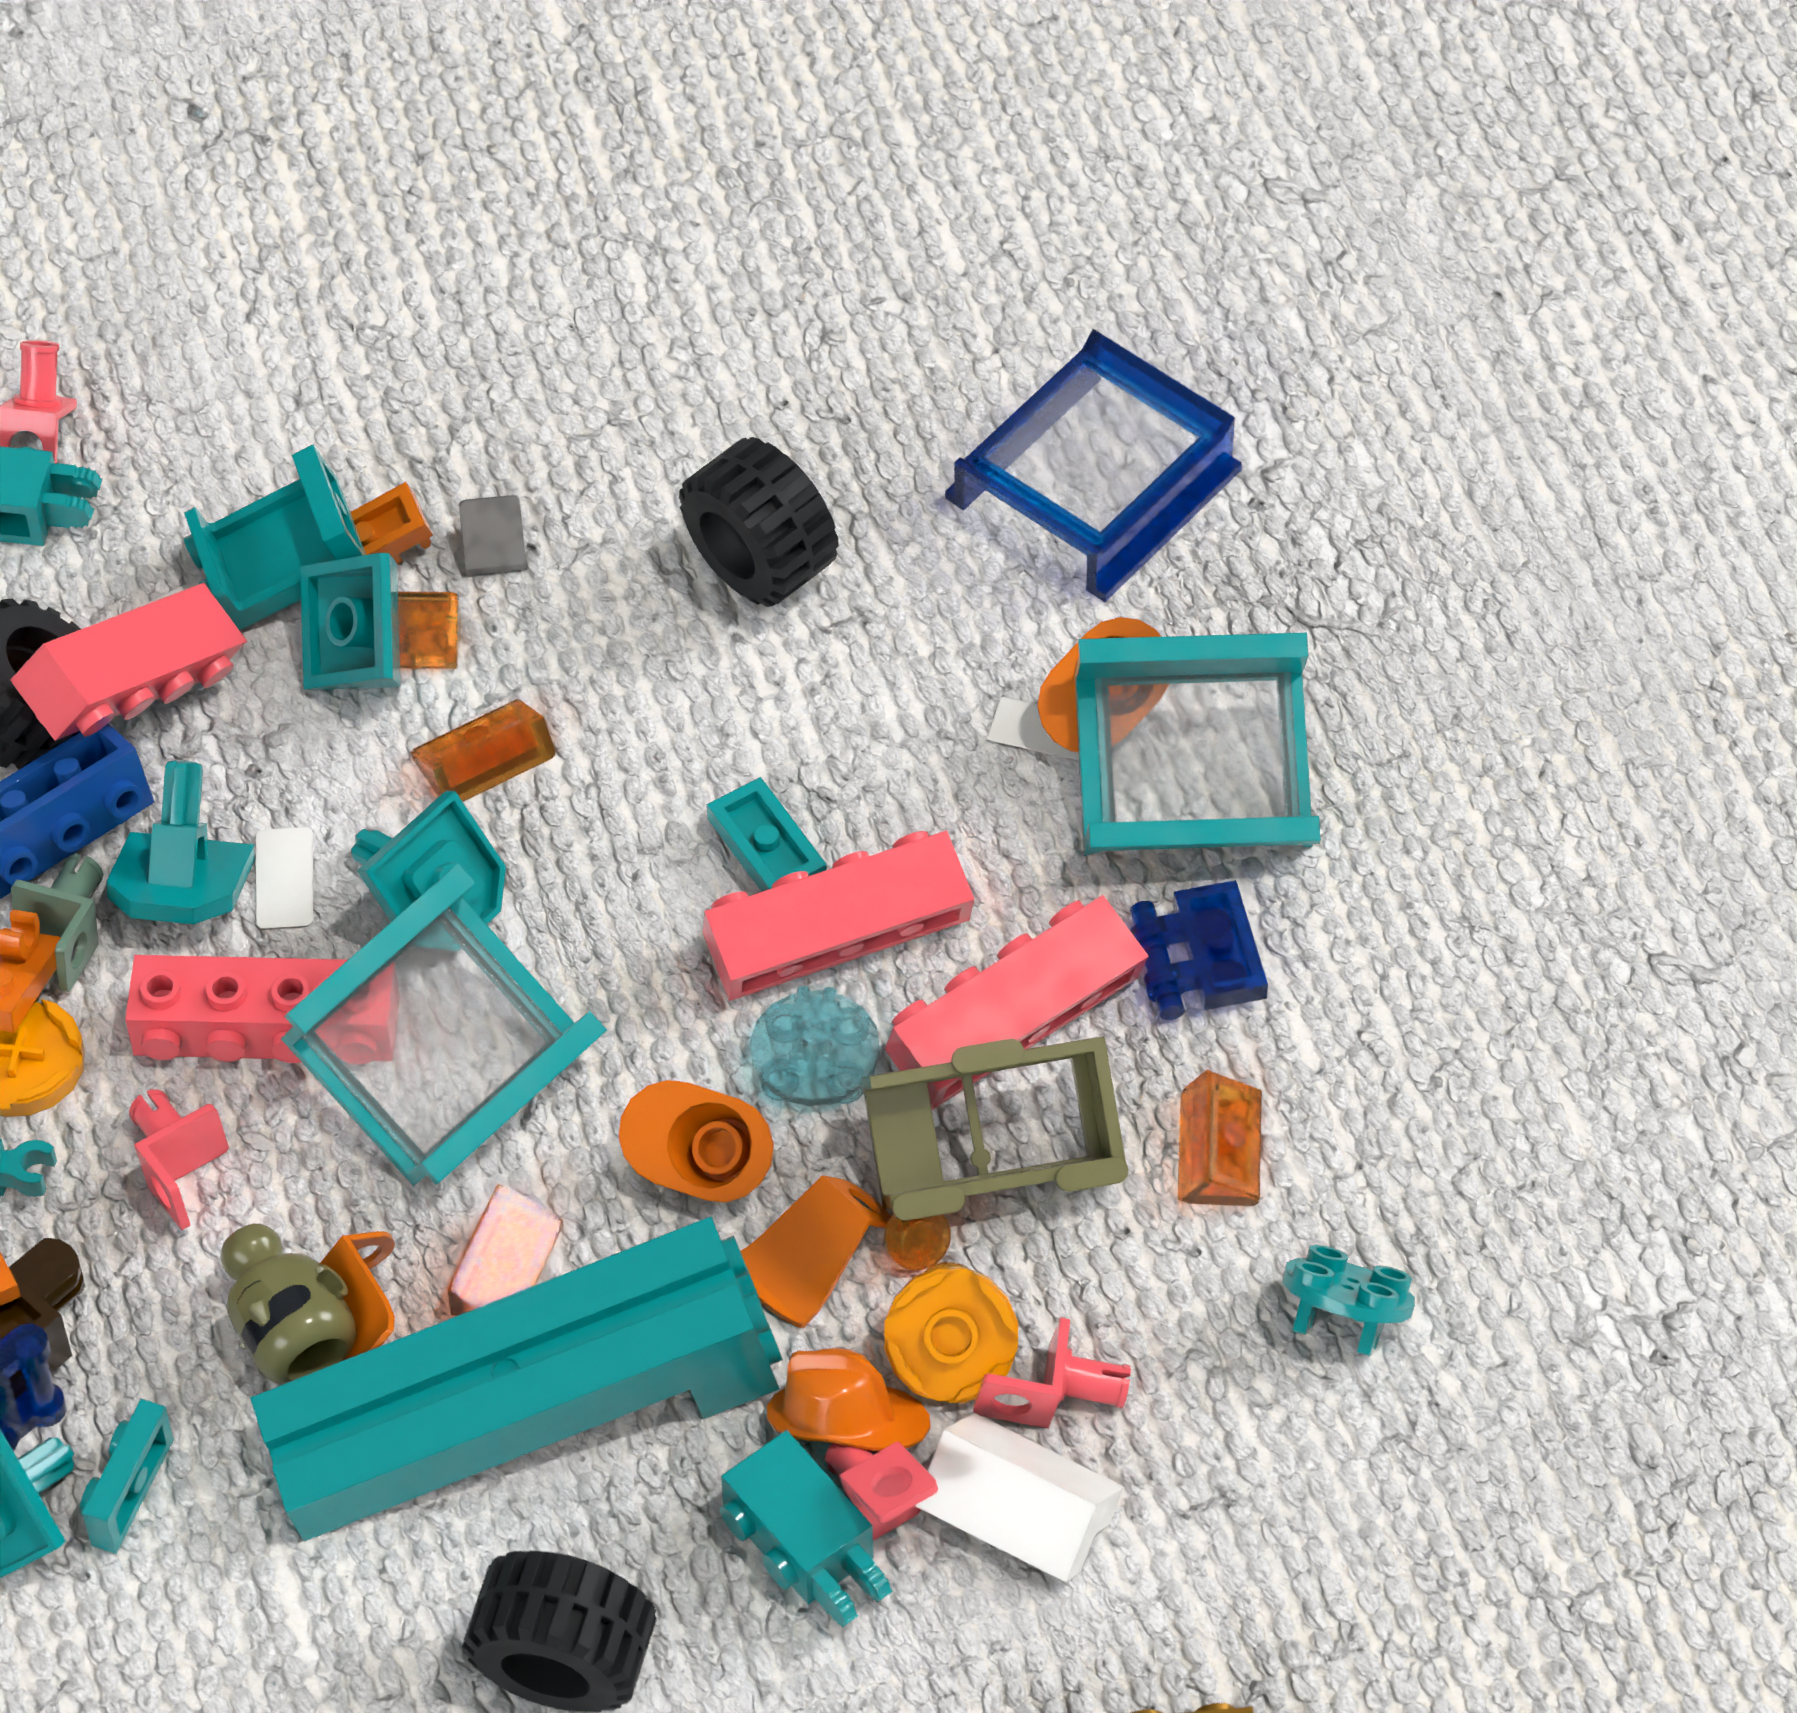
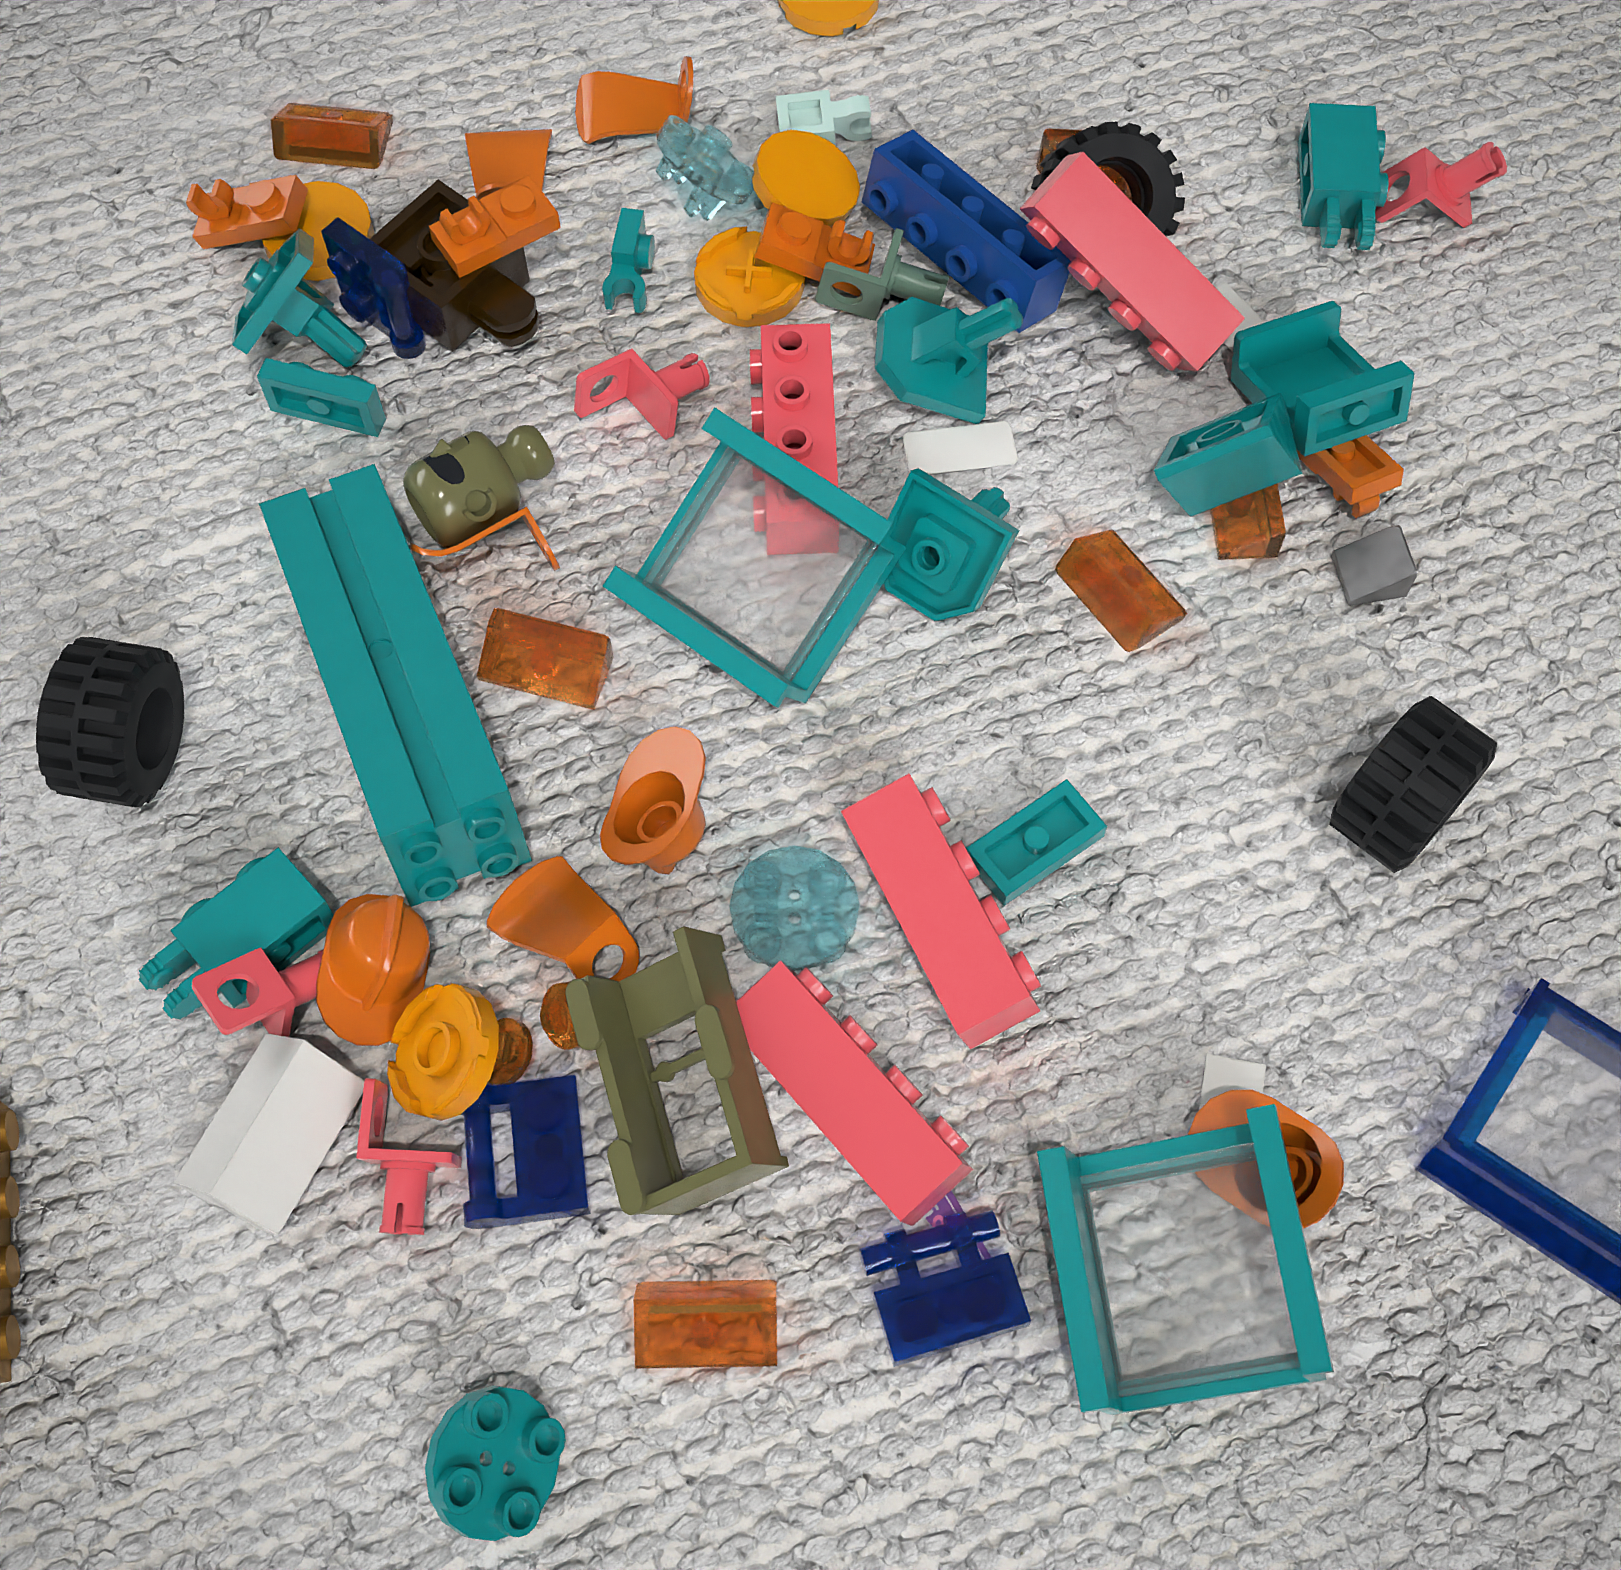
camera: 85 degrees right, 10 degrees up
none -> clear blue plate [461,1075,591,1229]

